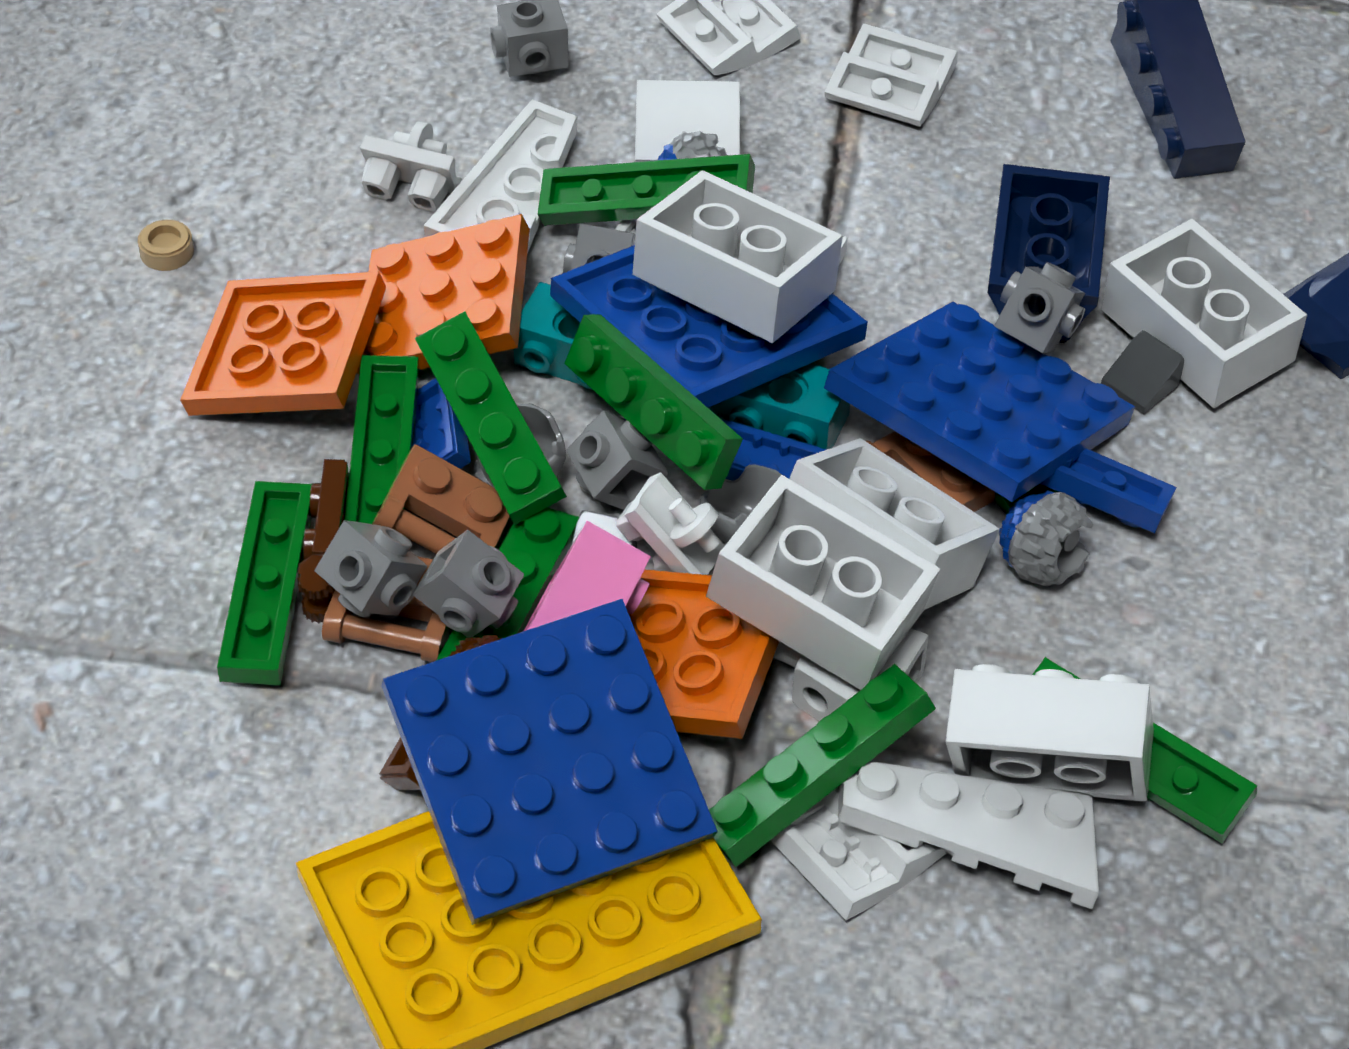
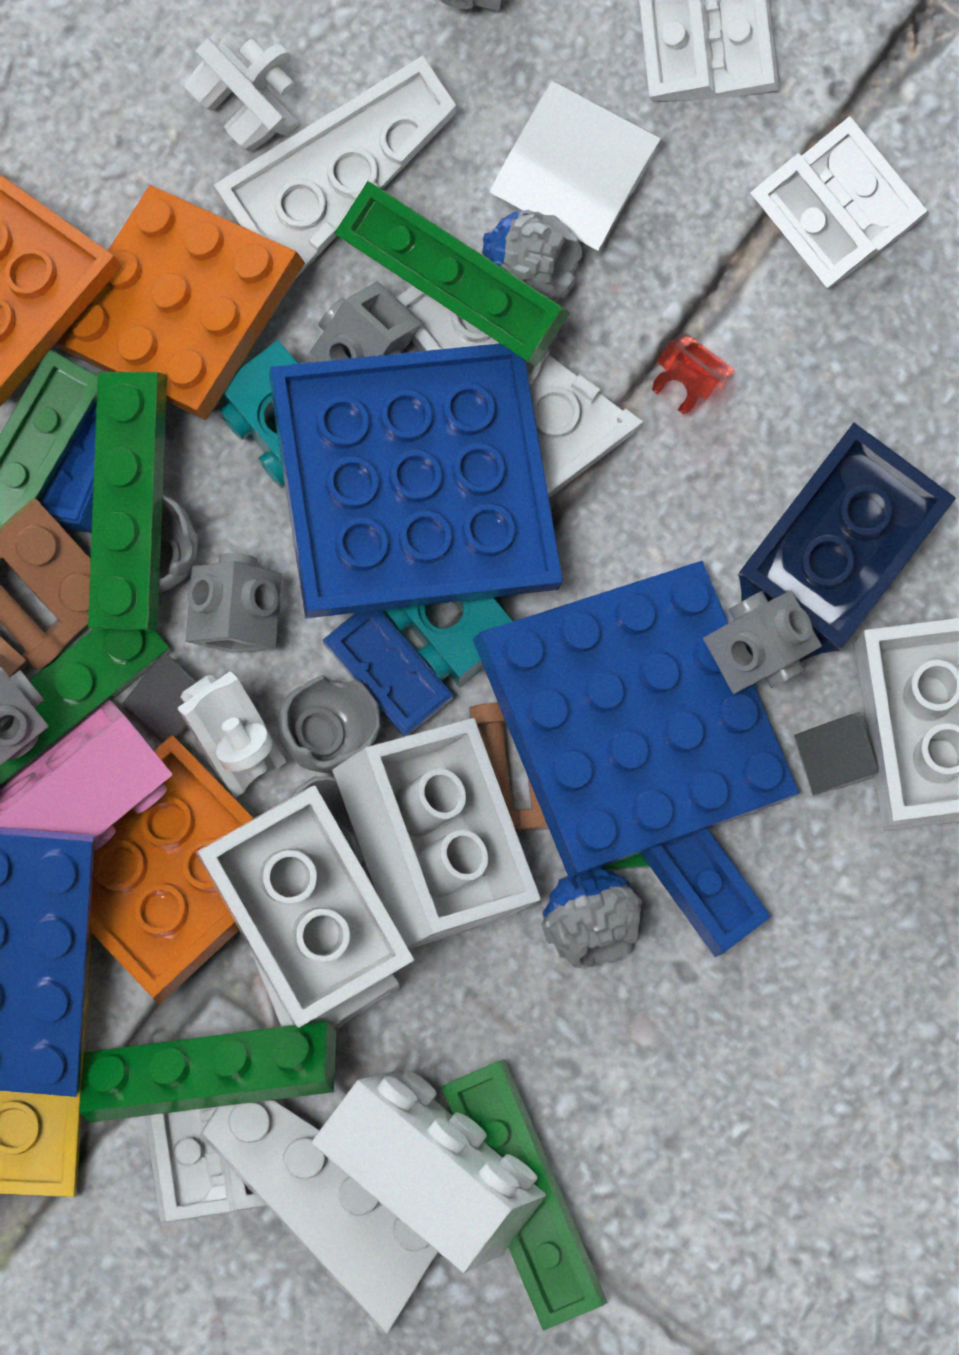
camera: 25 degrees right, 30 degrees up
green plate [564,314,743,490] -> none
white brick [632,170,843,343] -> none
none -> clear red tile [652,333,735,414]

